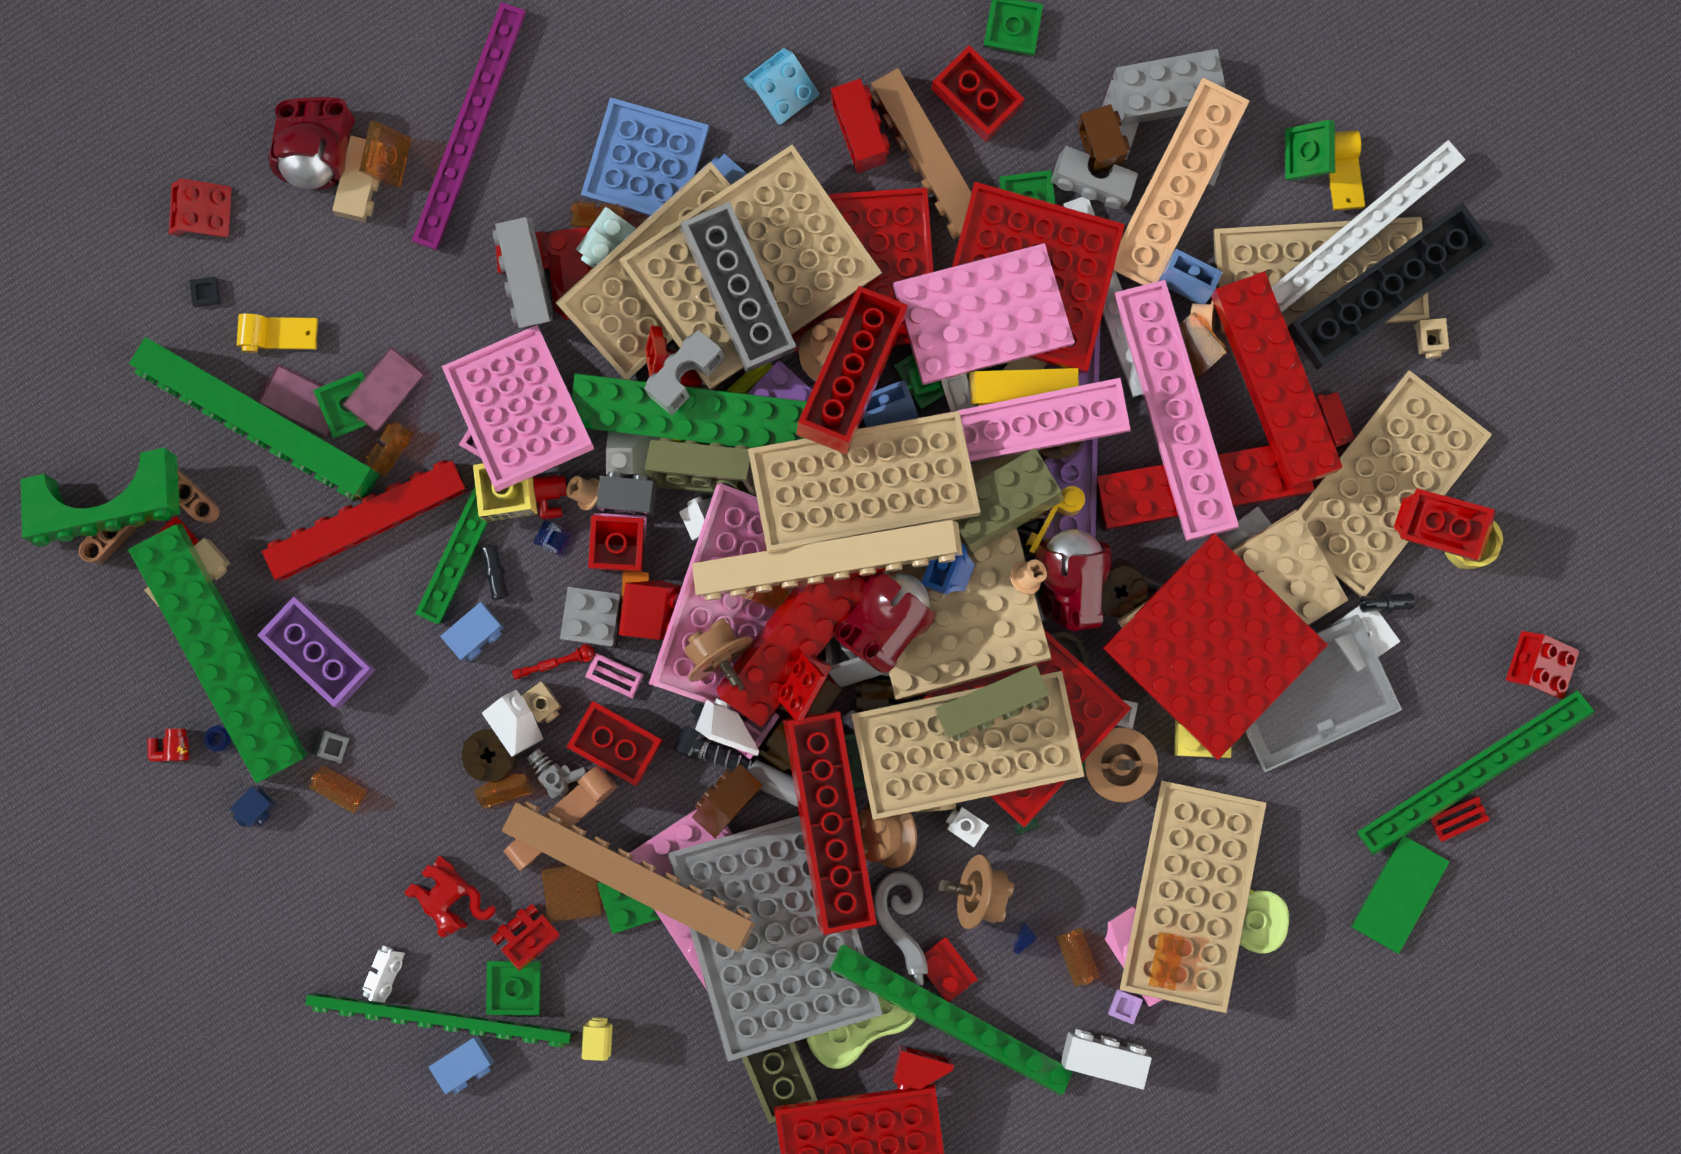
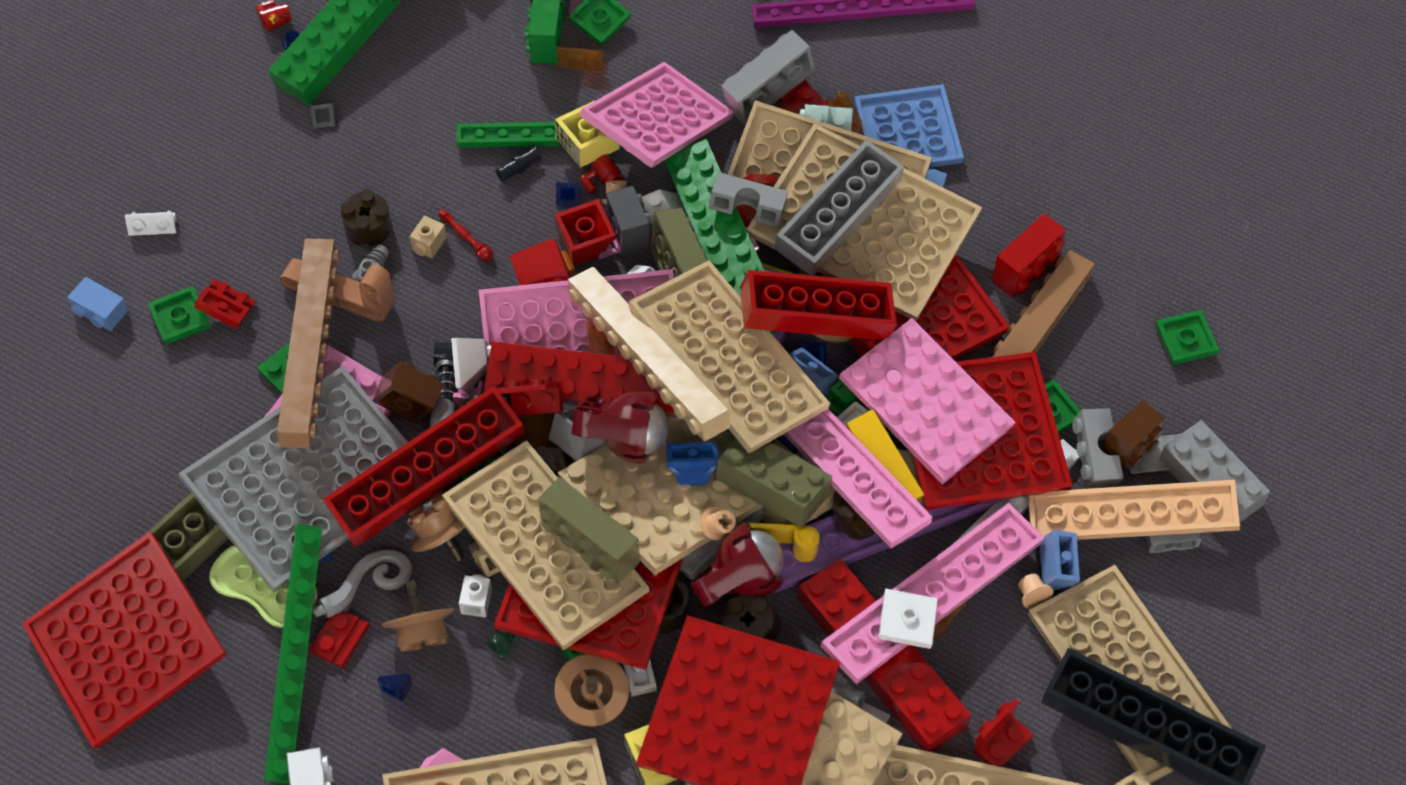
camera: 60 degrees right, 25 degrees down
dark blue brick [230,786,277,827] -> none
medium lavender brick [257,597,376,708] -> none
red brick [262,460,469,581] -> none
green plate [305,993,573,1047] -> none
clear orange hinge [309,765,368,814] -> none
clear pink piece [343,347,425,432] -> none
red animal [404,856,496,938] -> none
medium blue brick [440,602,504,661] -> none
clear orange plate [474,773,533,809] -> none
white slope [482,690,543,756] -> none
clear orange tile [541,866,602,923] -> none
light grey brick [560,587,622,648] -> none
red brick [567,701,664,786] -> none
light yellow brick [581,1017,613,1061] -> none
bright pink tile [585,653,644,699] -> none
medium nougat piece [684,618,753,692] -> none
medium azure bracket [743,48,819,124] -> none
red slope [892,1045,954,1090] -> none
red brick [932,45,1025,143] -> none
clear orange hinge [1056,927,1100,986] -> none
clear orange tile [1179,312,1229,381] -> none
red brick [1211,271,1343,490] -> none
white plate [1271,140,1465,313] -> none
green plate [1285,120,1335,181] -> none
yellow door [1328,130,1365,211] -> none
none -> white plate [878,589,938,649]

